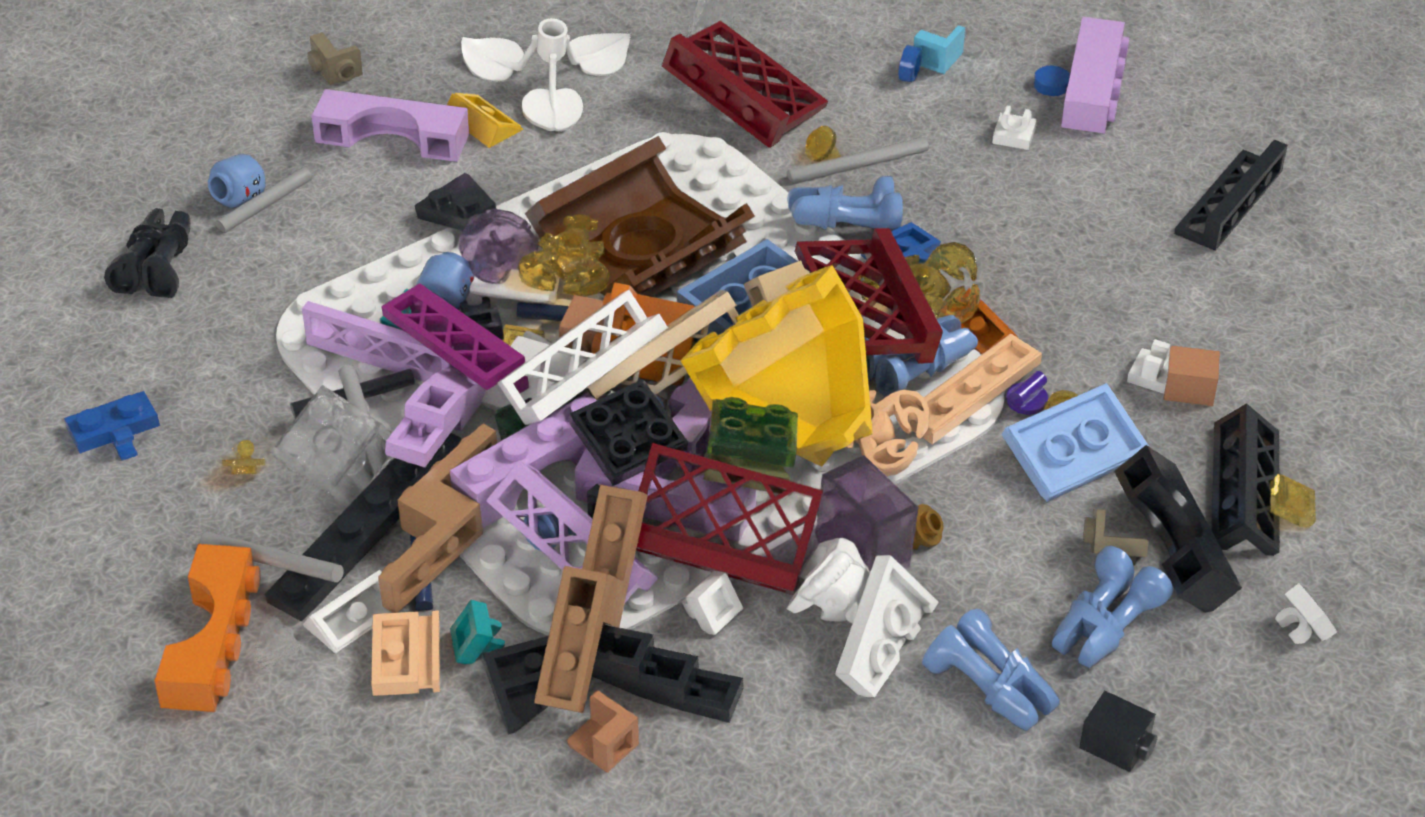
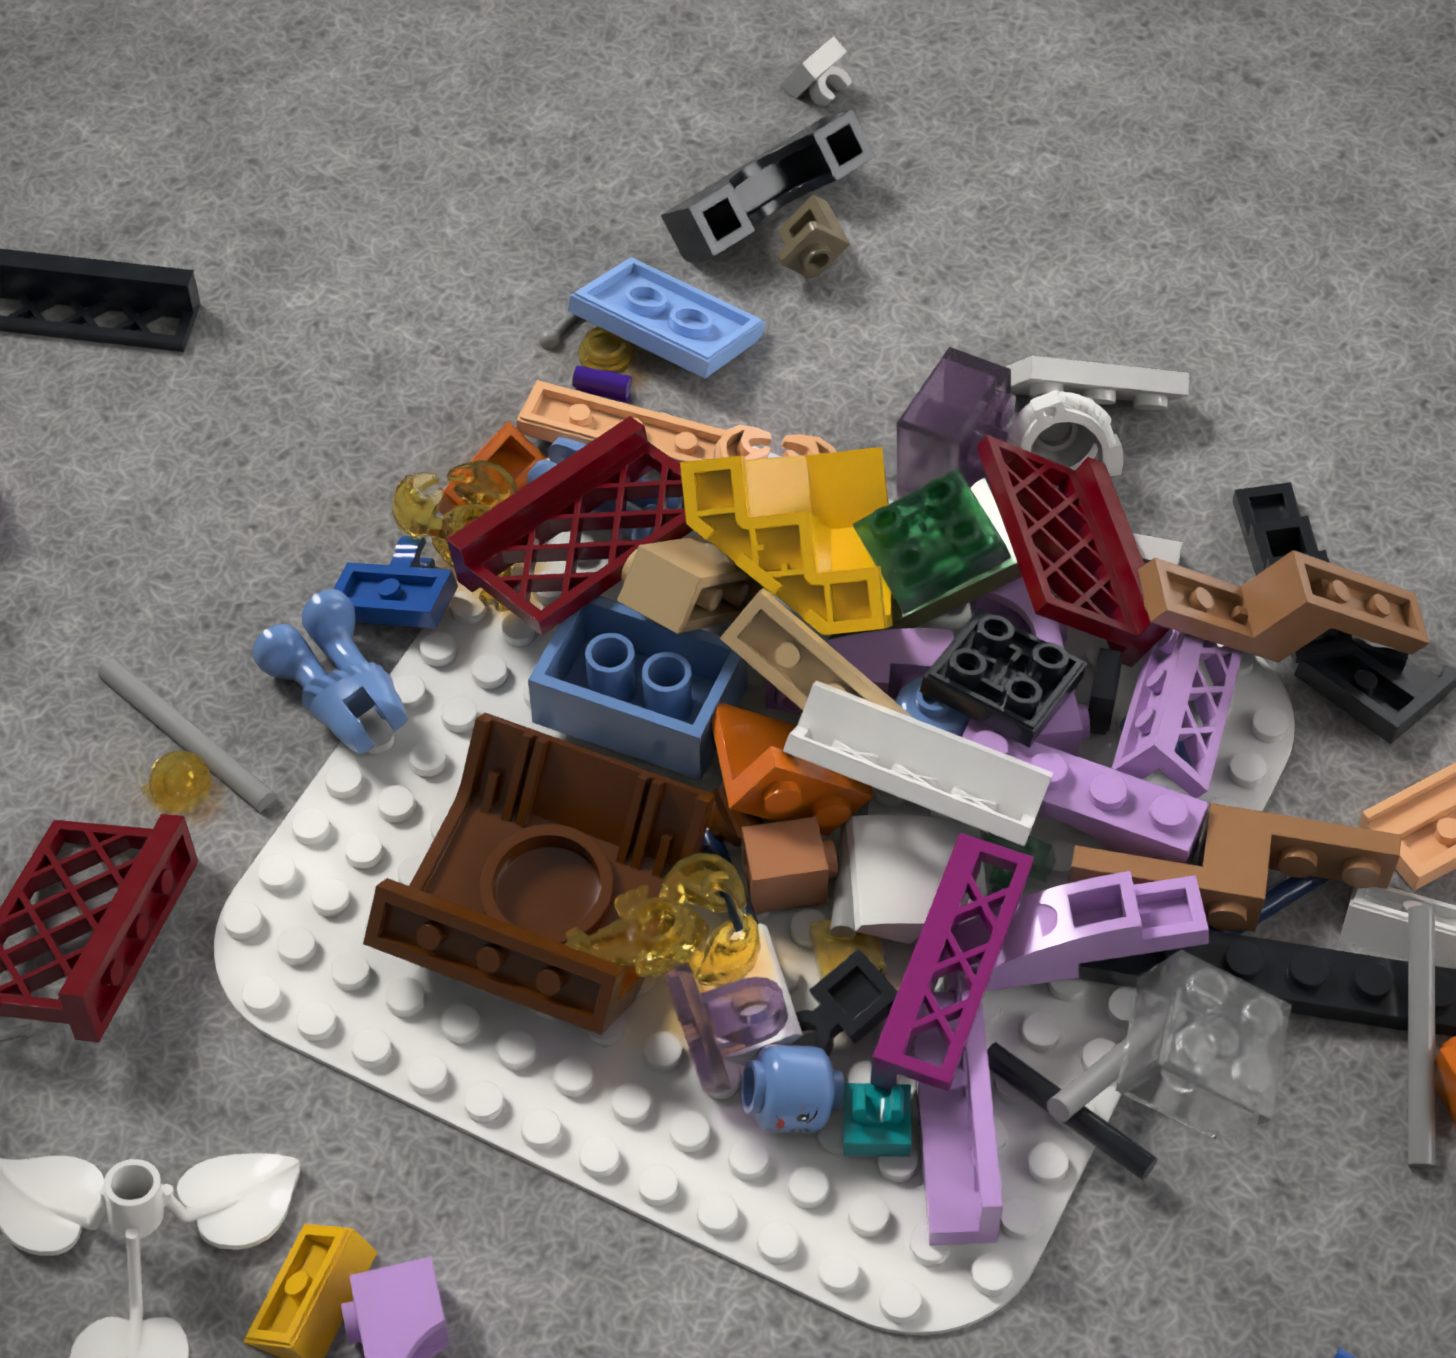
camera: 115 degrees left, 10 degrees up
clear yellow plate [222,440,265,475] -> none
black wing [414,173,498,234] -> none
teal tile [450,600,505,664] -> none
nougat panel [567,690,639,773] -> none
pearl gold plate [902,504,944,550] -> none
medium blue piece [922,609,1060,731] -> none
white tile [992,106,1037,150] -> none
medium blue piece [1052,546,1173,668] -> none
black brick [1079,690,1158,772] -> none
white tile [1127,339,1170,394] -> none
nougat panel [1164,346,1220,406] -> none
black fence [1211,403,1280,556] -> none
clear yellow tile [1271,473,1316,528] -> none

